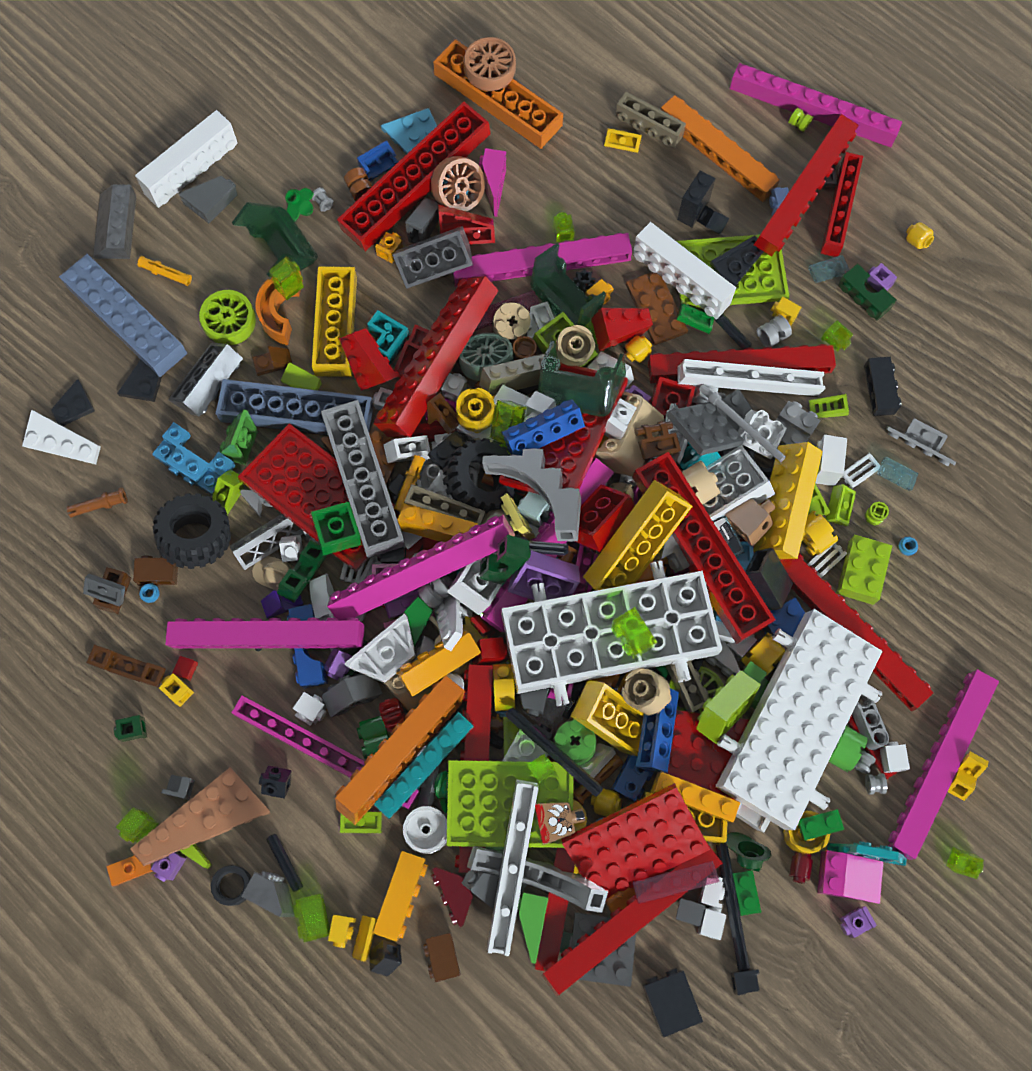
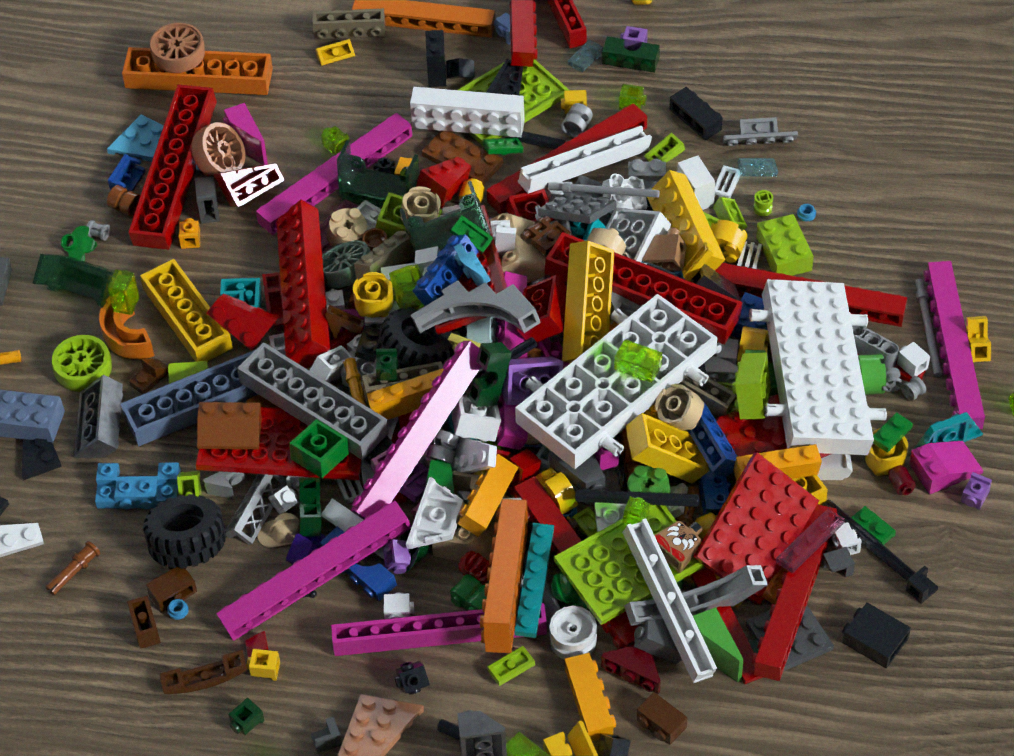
camera: 30 degrees left, 20 degrees down
dark grey plate [83,574,125,606] -> none
bright green slope [220,410,258,465] -> none
dark grey brick [322,673,383,717] -> none
flat silver slope [393,226,473,289] -> none
white brick [697,906,726,940] -> none
dark green piece [725,832,772,872] -> none
none -> dark orange slope [197,402,262,449]
none -> dark green brick [376,349,398,381]
none -> green plate [450,215,493,255]
none -> medium azure slope [454,243,491,287]
none -> yellow tile [682,242,714,281]
none -> light grey bar [915,279,942,377]

